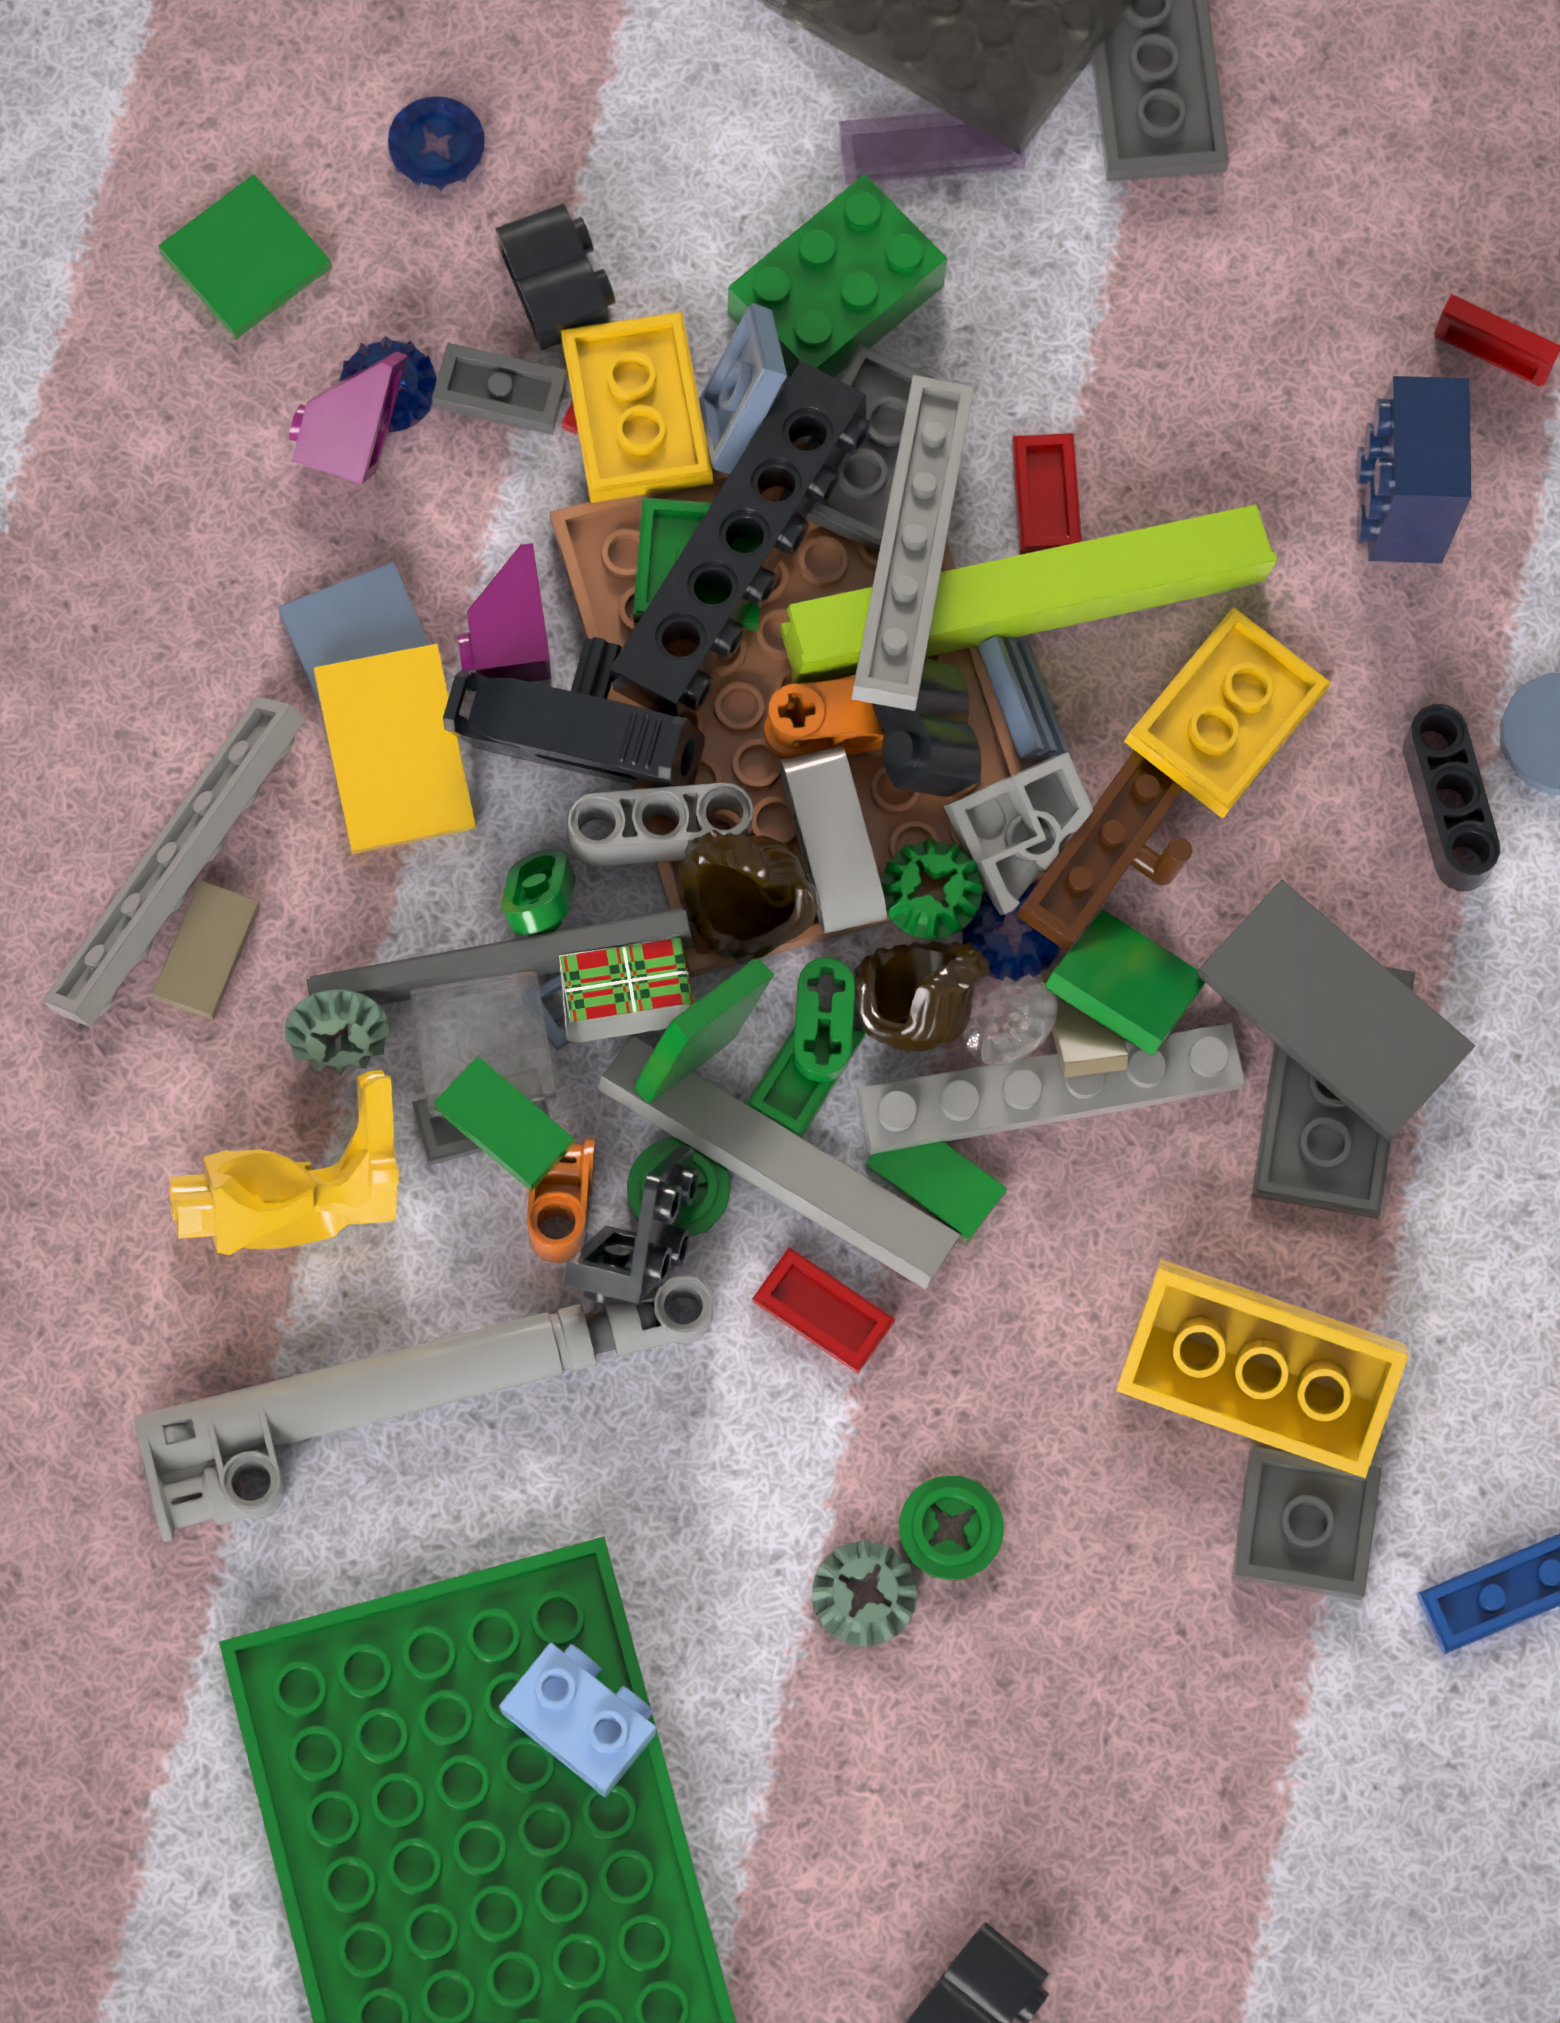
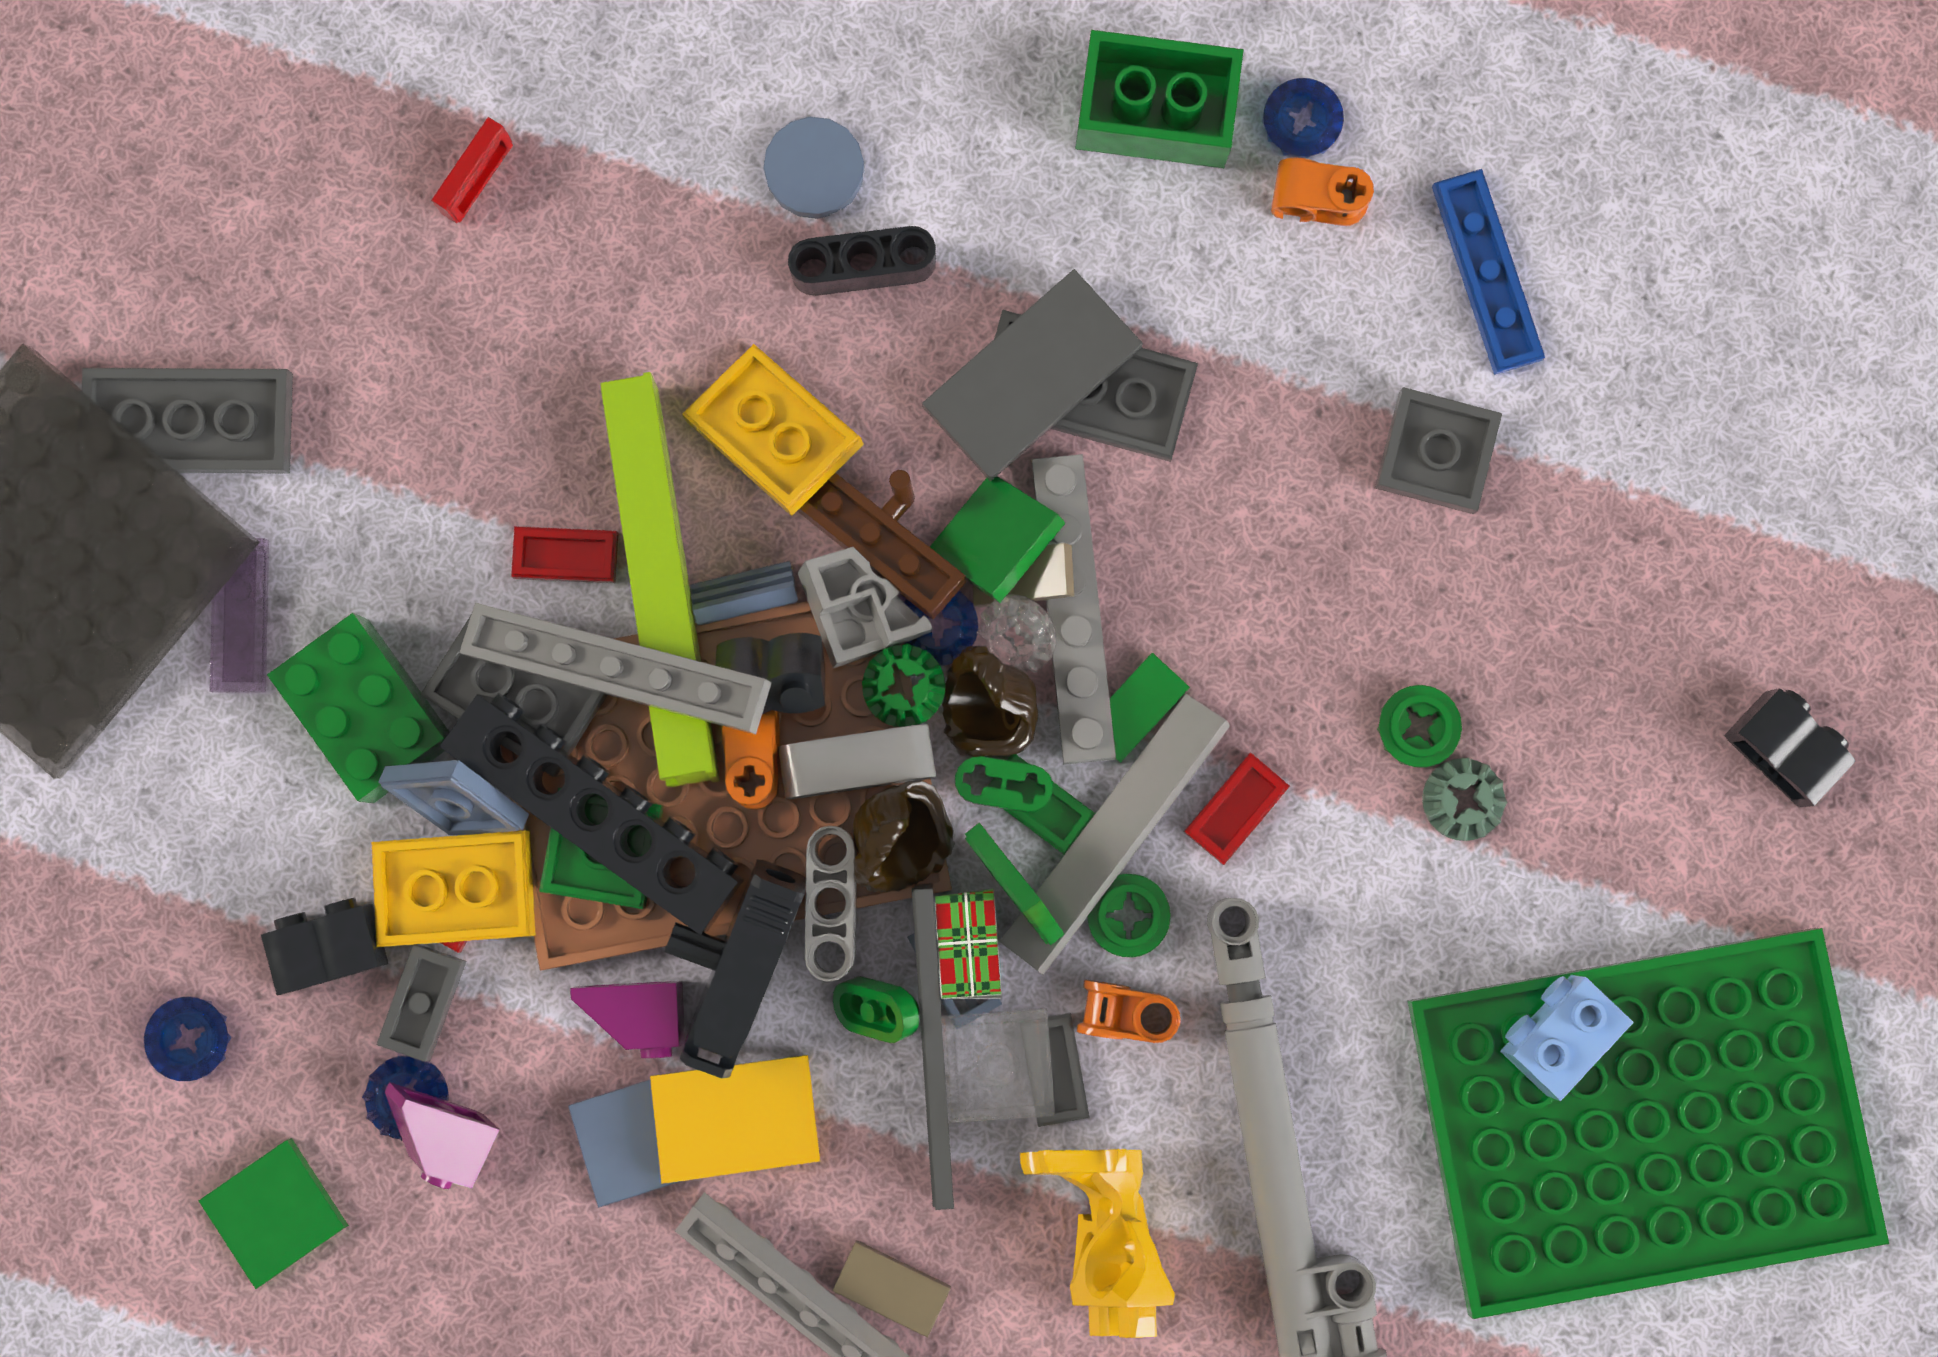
camera: 80 degrees left, 10 degrees up
sand green gear [285,990,389,1076] -> none
green tile [434,1056,575,1192] -> none
black bracket [564,1145,700,1304] -> none
yellow slope [1116,1259,1409,1478] -> none
dark blue brick [1356,376,1472,563] -> none

